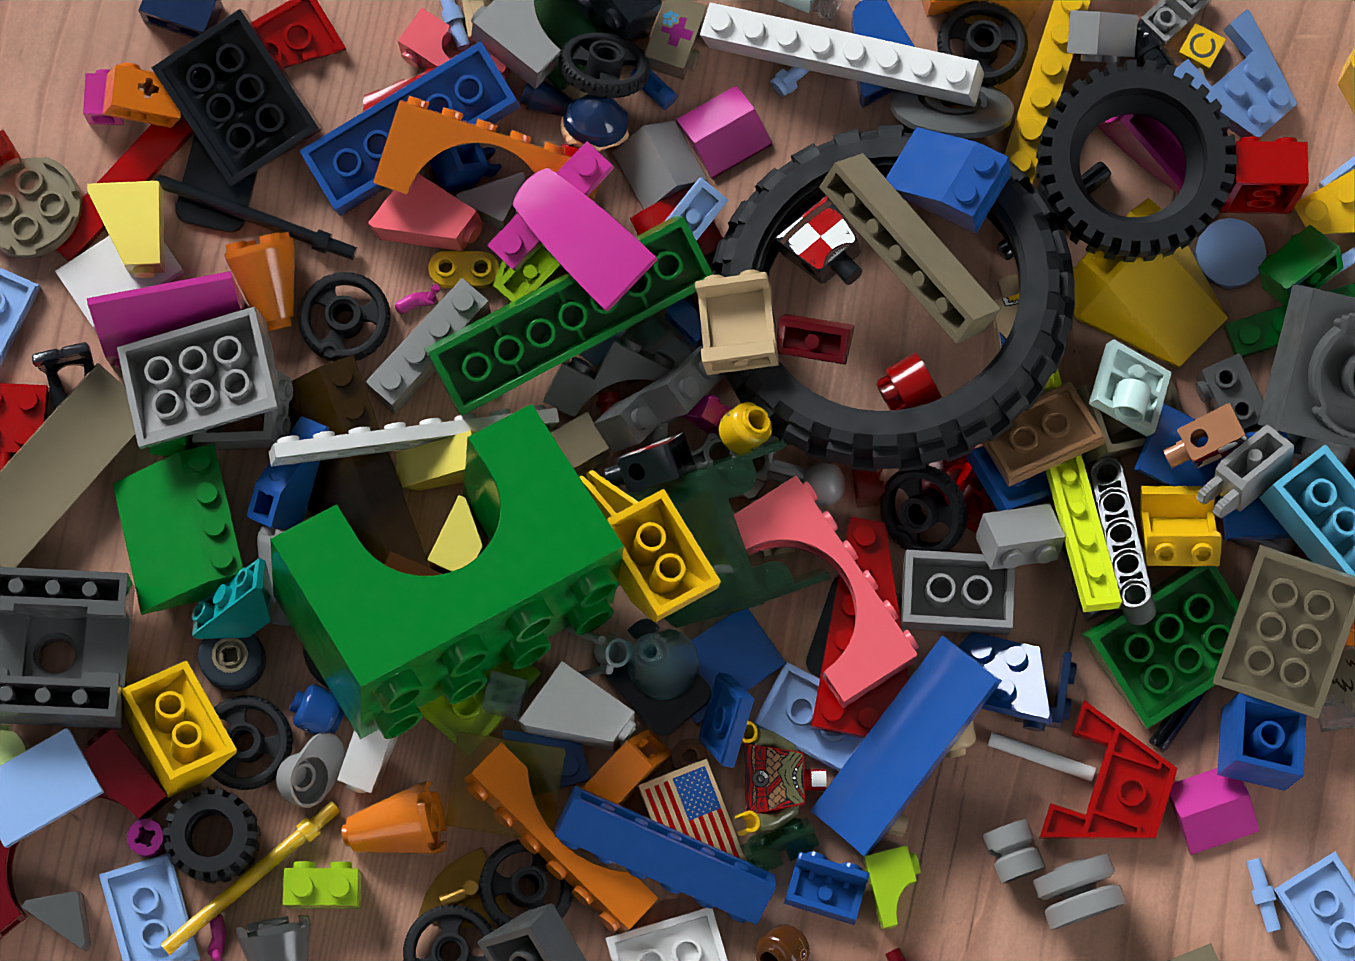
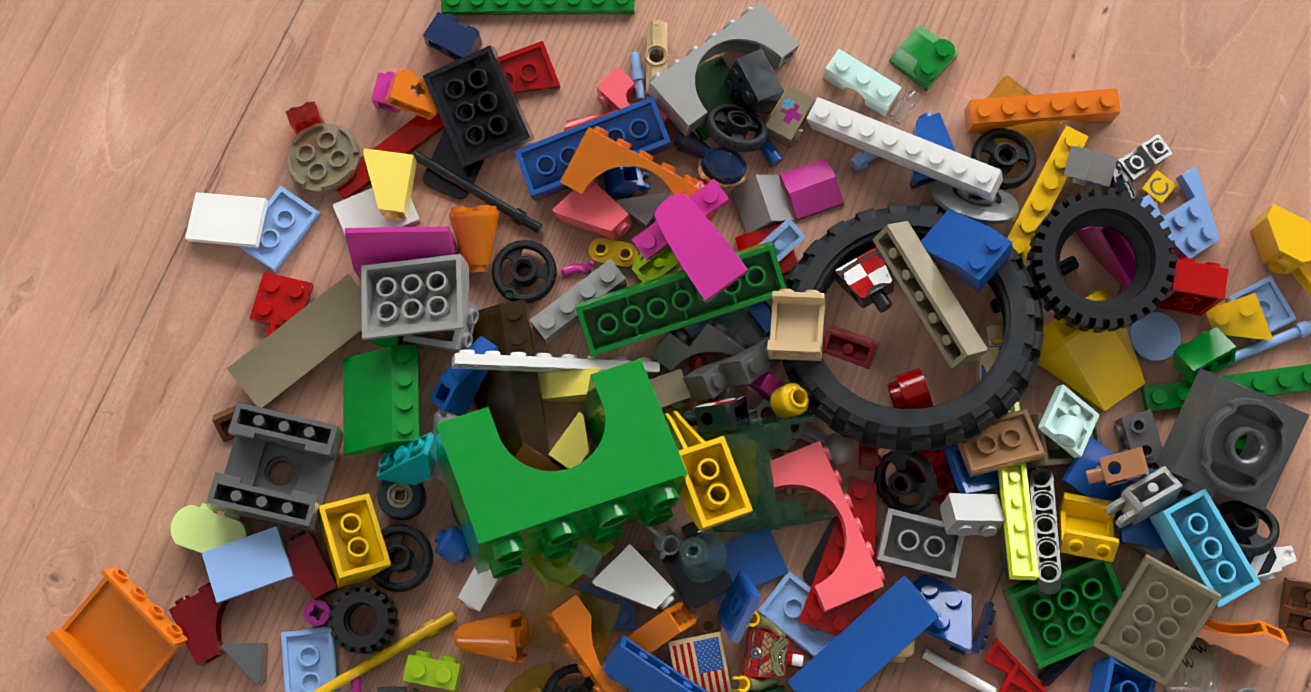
camera: 15 degrees right, 0 degrees up
black piece [32,342,95,409] -> none
light grey cap [276,733,345,808] -> none

